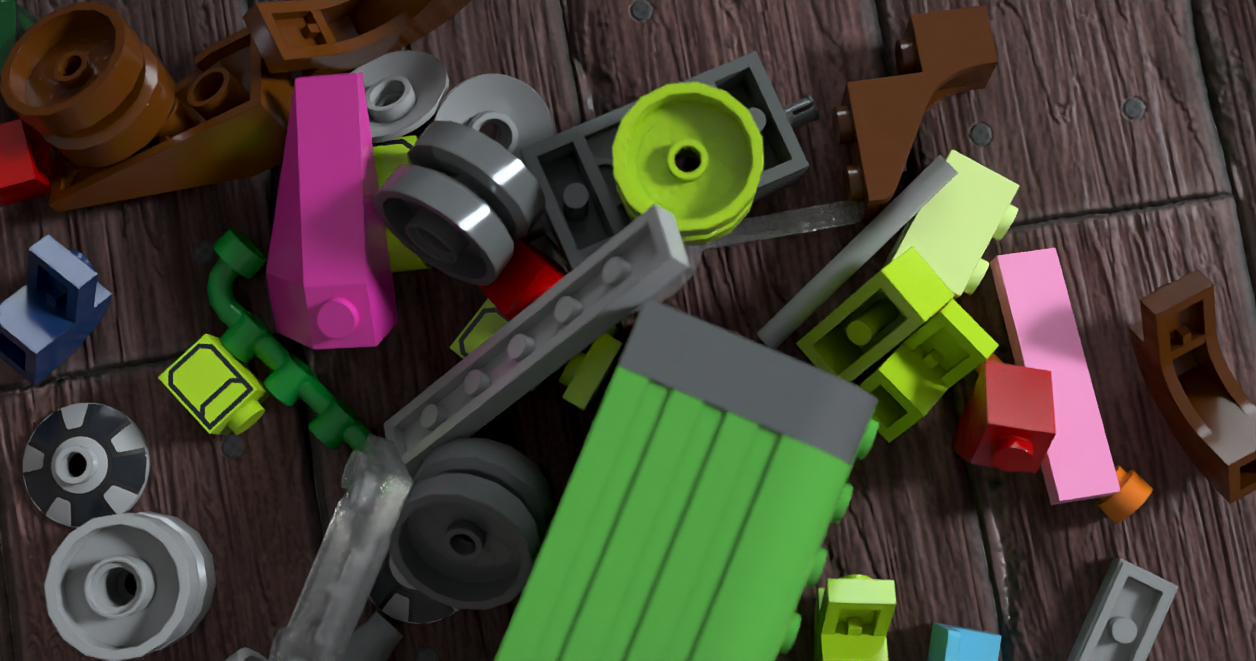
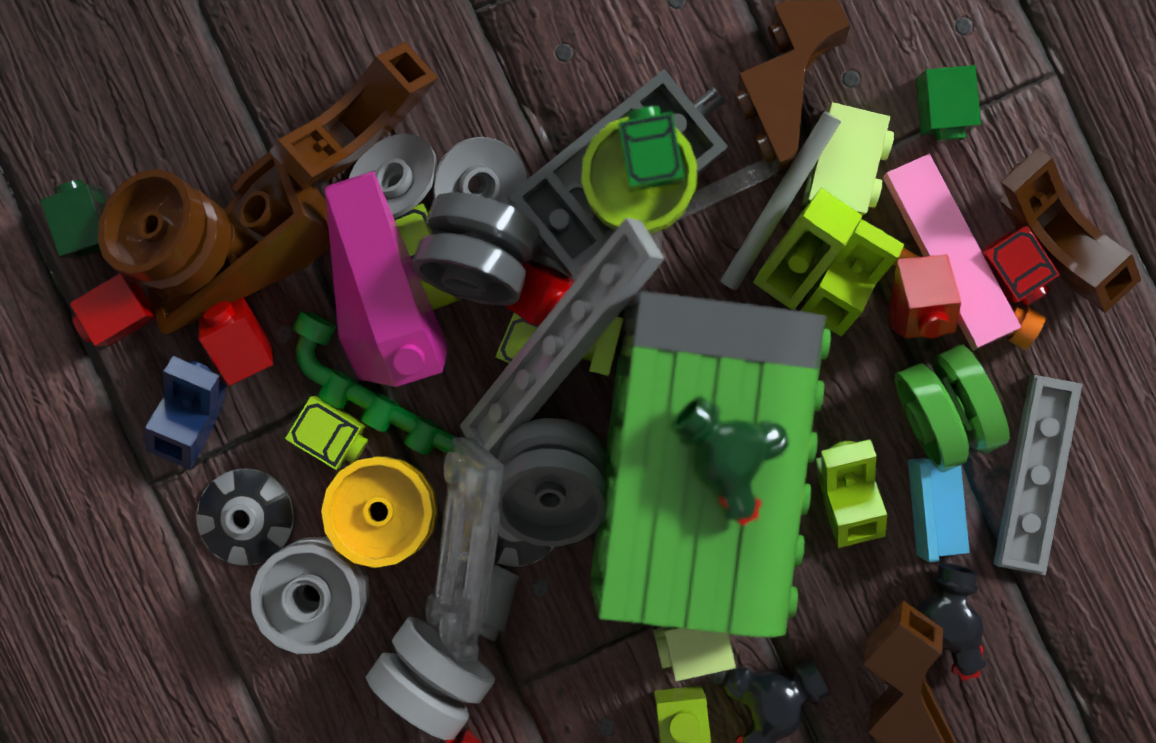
camera: 15 degrees left, 5 degrees up
none -> red brick [199,297,273,386]
none -> yellow wheel [321,456,438,568]
none -> green brick [618,106,684,192]
none -> dark green animal [671,396,789,526]
none -> bright green wheel [894,345,1010,473]
none -> green brick [916,65,981,143]
none -> red brick [981,225,1060,306]

